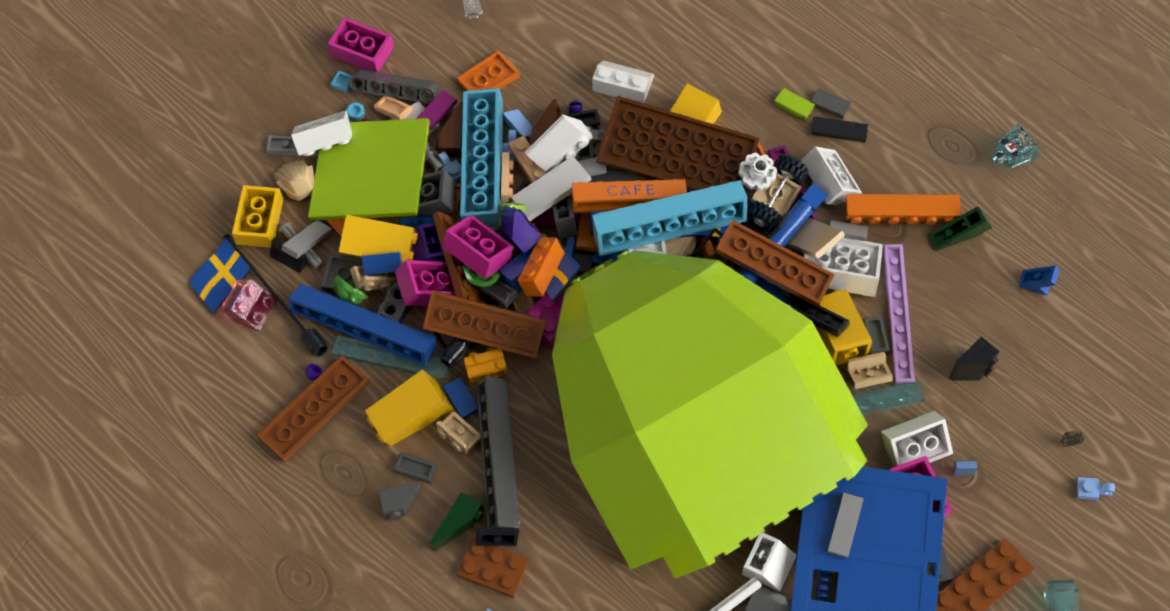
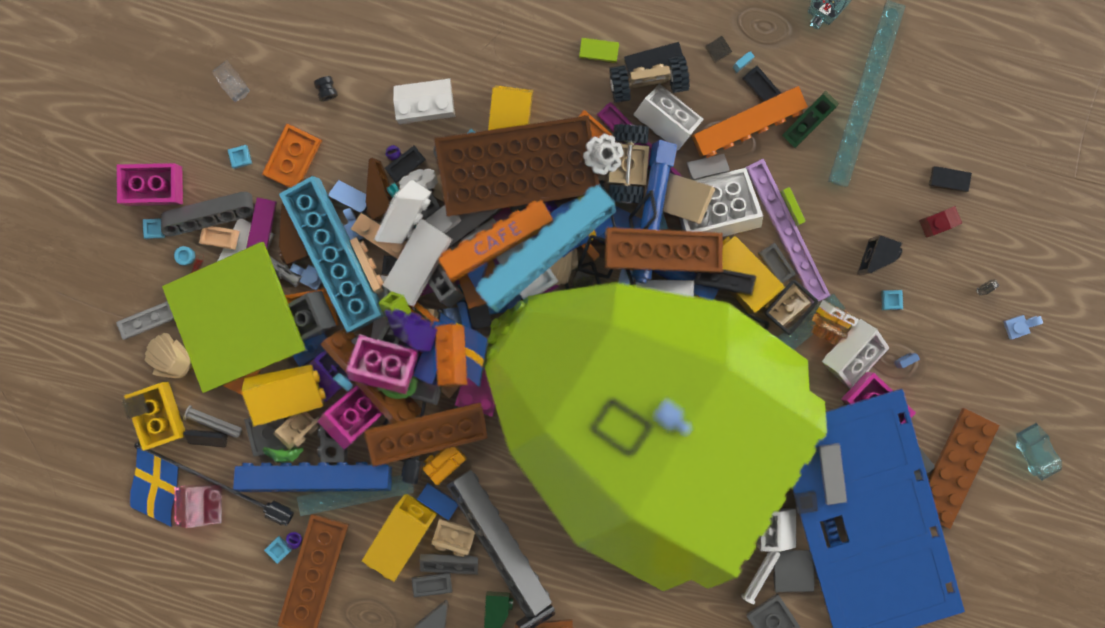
camera: 25 degrees left, 25 degrees up
light grey tile [282,220,332,259] -> none
white slope [291,110,352,156] -> none
blue tile [362,251,402,275] -> none
dark grey tile [811,88,851,119] -> none
blue slope [1019,265,1060,295] -> none
none -> clear smoke tile [122,394,149,419]
none -> medium azure tile [228,145,252,169]
none -> medium azure tile [264,536,293,564]
none -> black wheel [314,76,338,101]
none -> medium azure tile [333,373,353,391]
none -> dark grey plate [419,553,478,575]
none -> piece [591,399,652,456]
none -> black plate [609,56,690,103]
none -> light blue plate [654,400,691,434]
none -> clear smoke tile [705,36,732,63]
none -> medium azure tile [733,51,755,73]
none -> black tile [742,66,781,102]
none -> black piece [765,280,818,335]
none -> lime tile [780,187,806,226]
none -> clear smoke tile [794,490,818,514]
none -> clear orange hips [811,300,859,345]
none -> clear light blue plate [828,0,906,187]
none -> medium azure tile [881,290,903,310]
none -> dark red slope [919,206,962,238]
none -> black tile [929,166,972,192]

